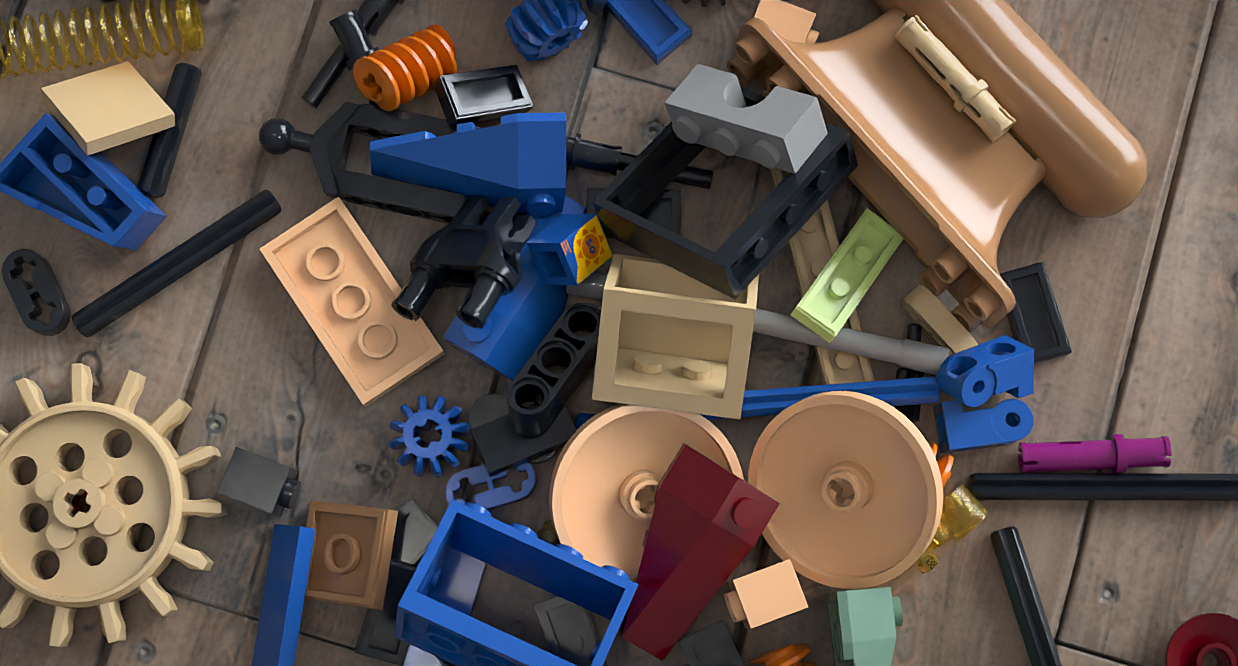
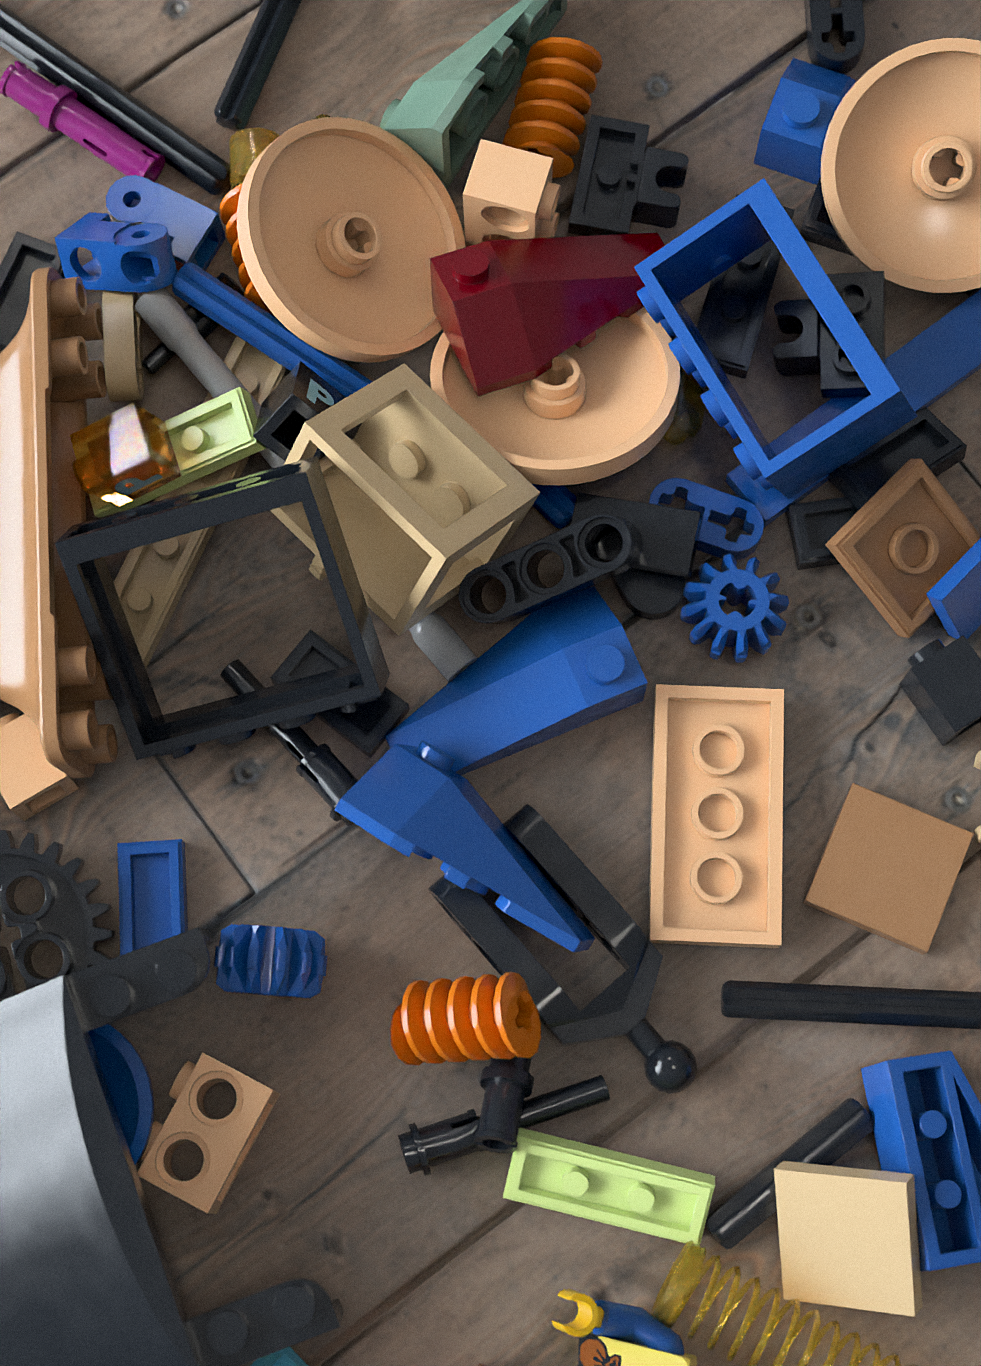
camera: 145 degrees left, 5 degrees down
black connector [391,195,536,329] -> none
black tile [432,65,533,126] -> none
blue brick [527,214,613,286] -> none
light grey arch [664,64,828,174] -> none
none -> clear orange brick [69,402,182,508]
none -> black brick [253,361,346,461]
none -> yellowish green tile [503,1127,715,1247]
none -> medium nougat tile [803,783,974,955]

